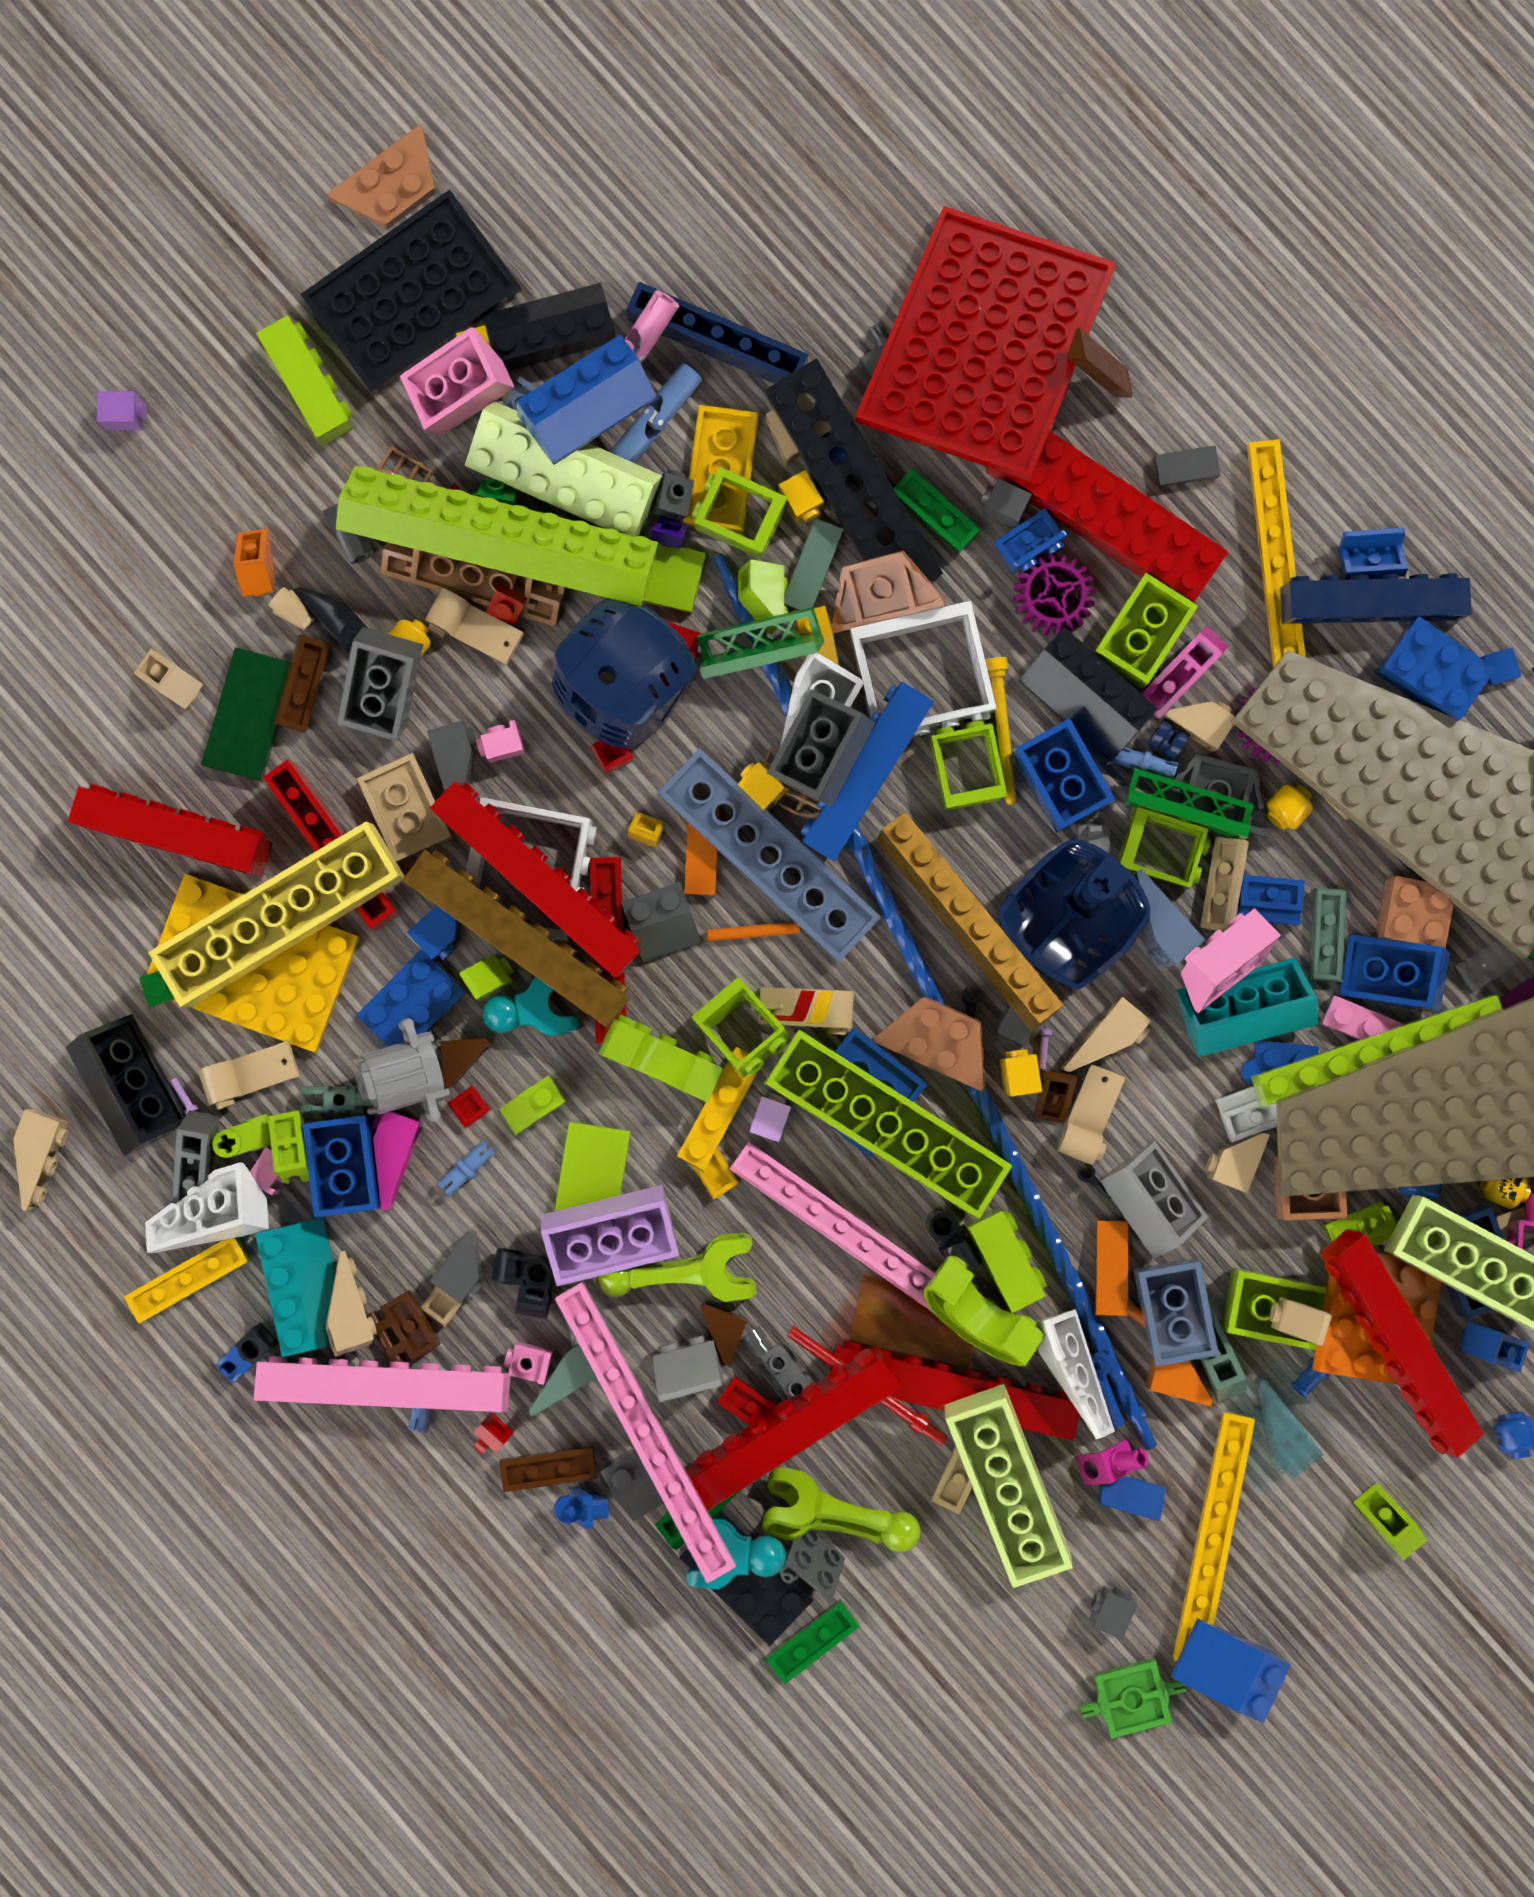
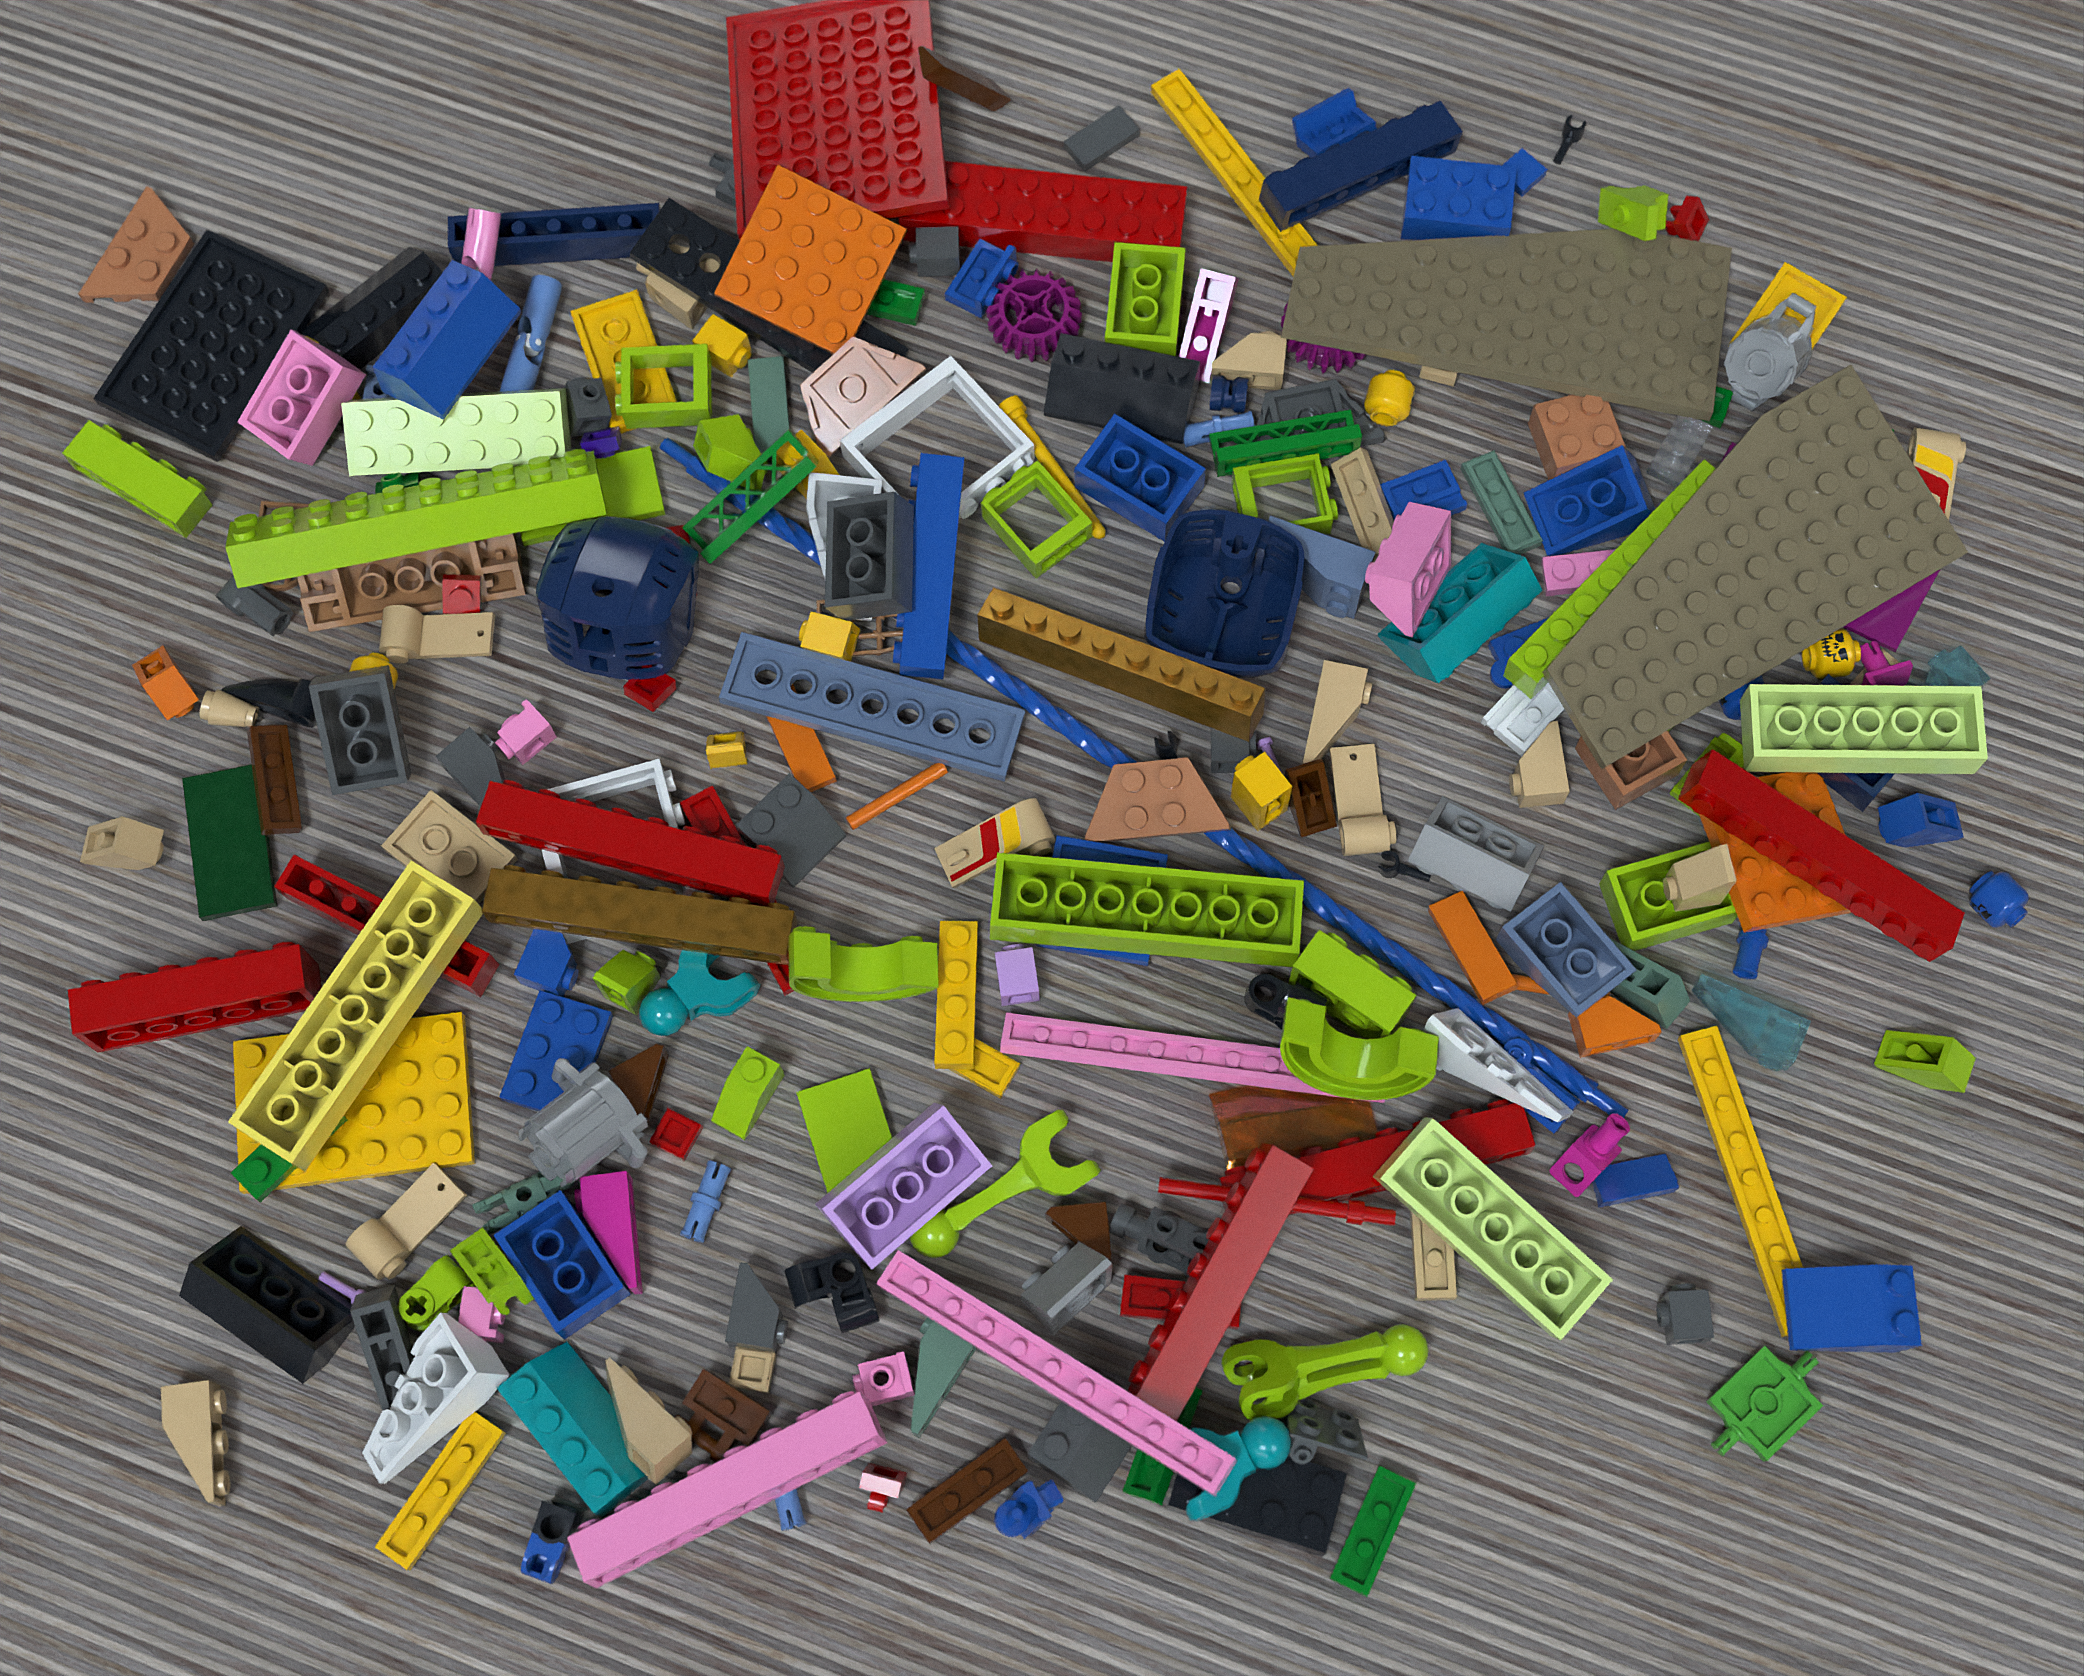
camera: 25 degrees left, 15 degrees down
lime window [691,976,791,1079] -> none
none -> orange plate [714,165,907,354]

